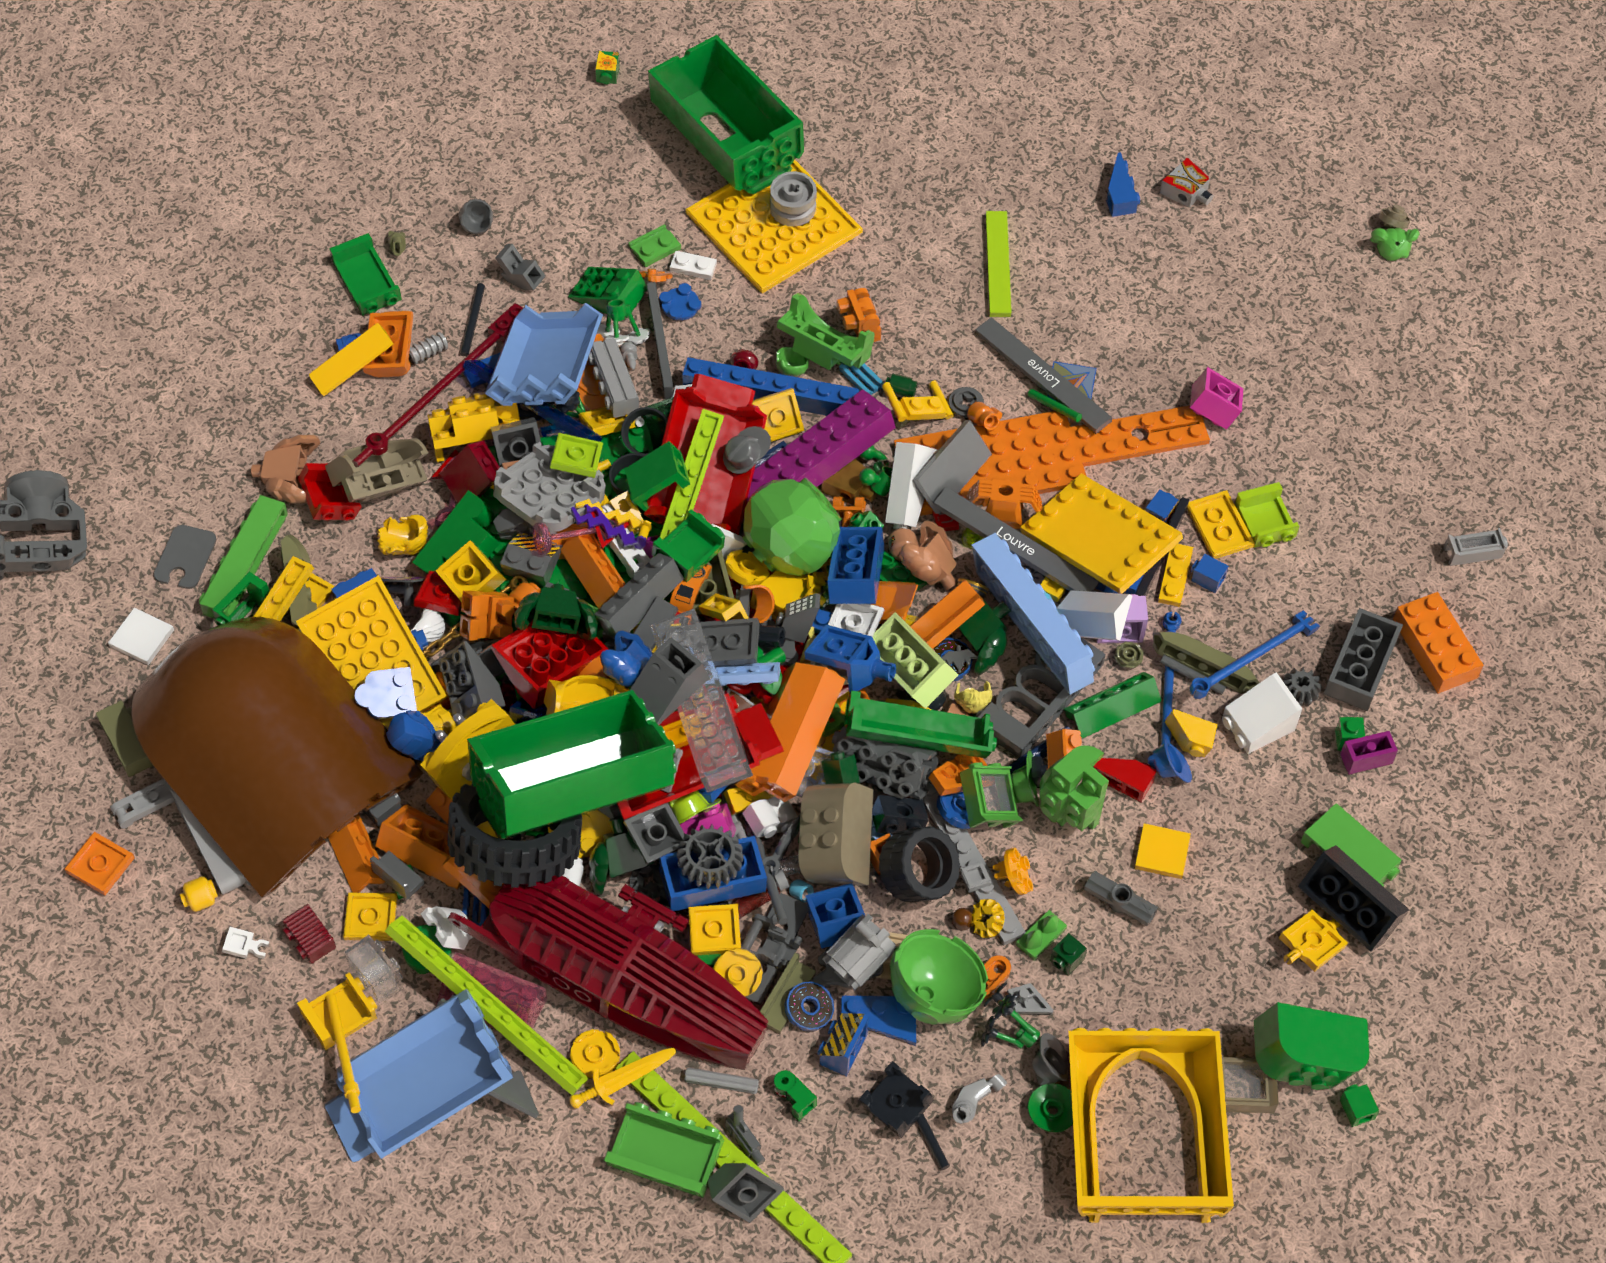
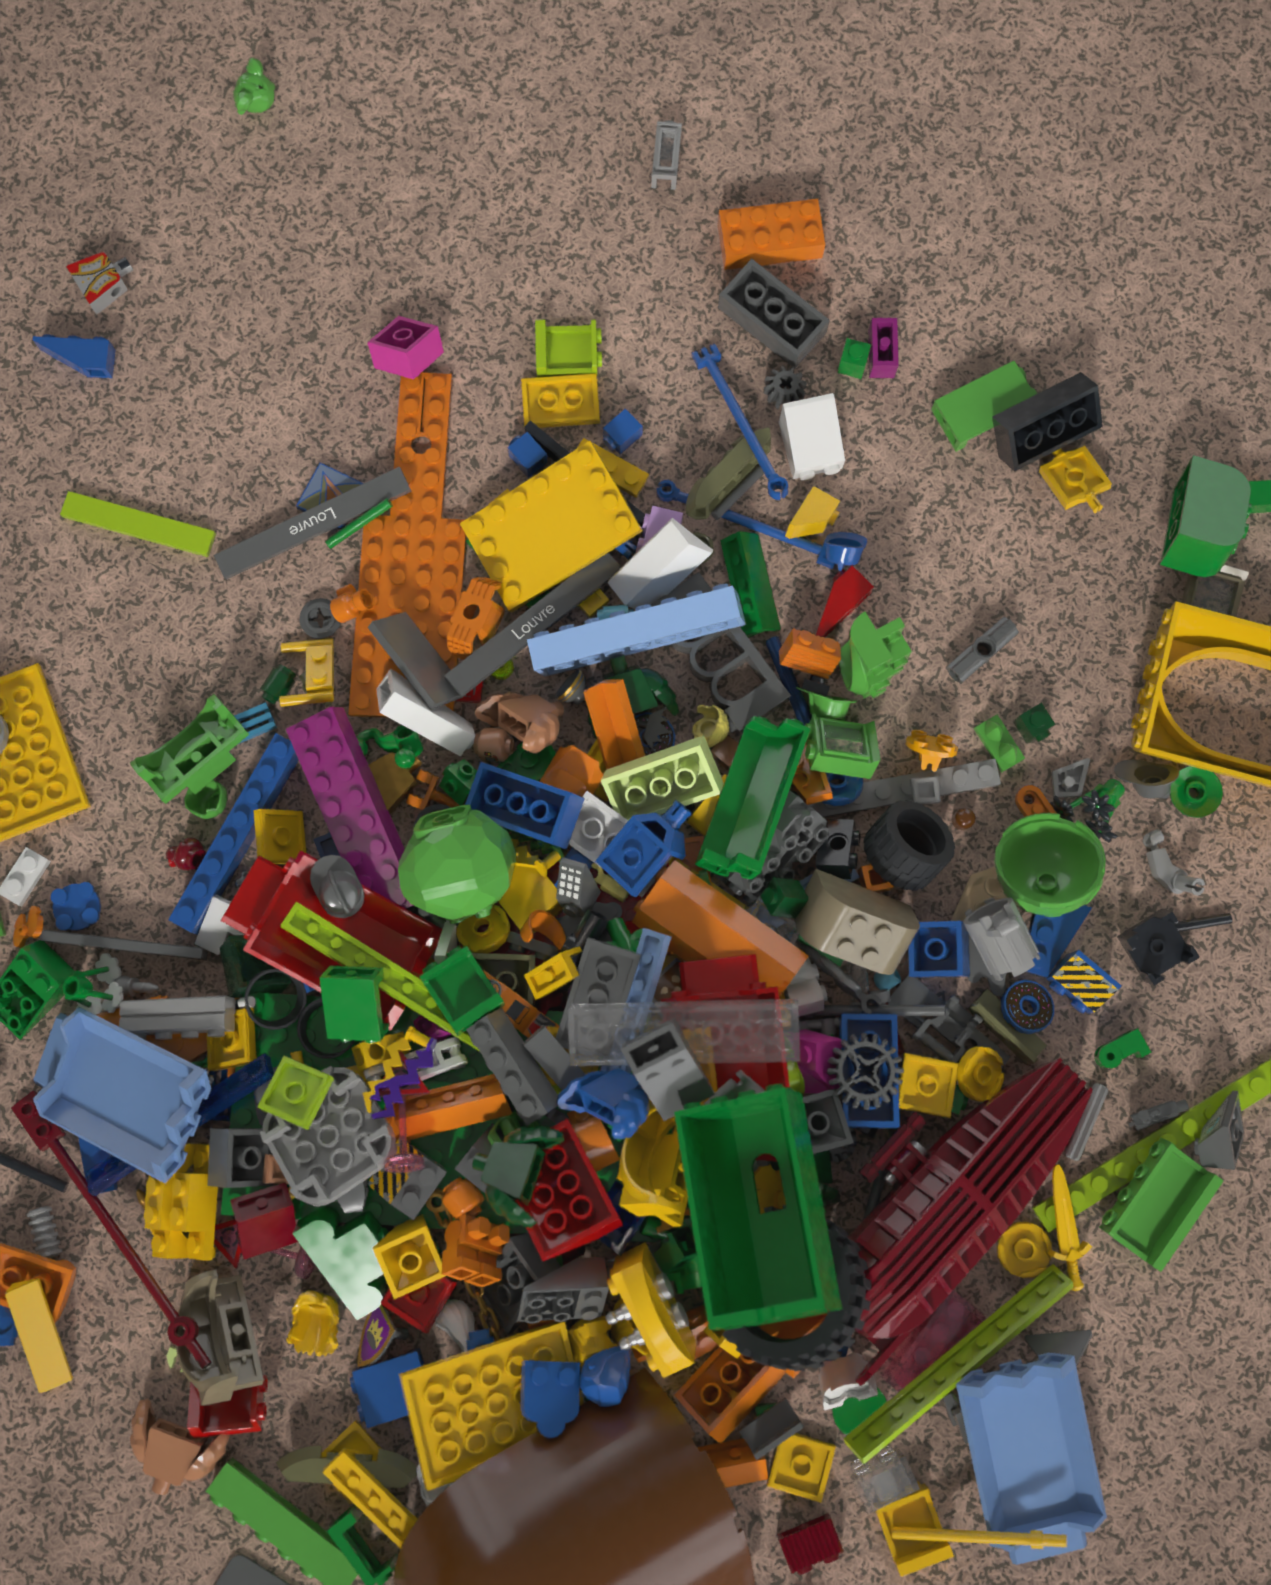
camera: 75 degrees left, 20 degrees up
orange hips [836,288,881,342] -> none
yellow gear [971,899,1005,938] -> none
yellow tile [1135,823,1191,879] -> none
dark tan plate [1379,205,1410,229] -> none

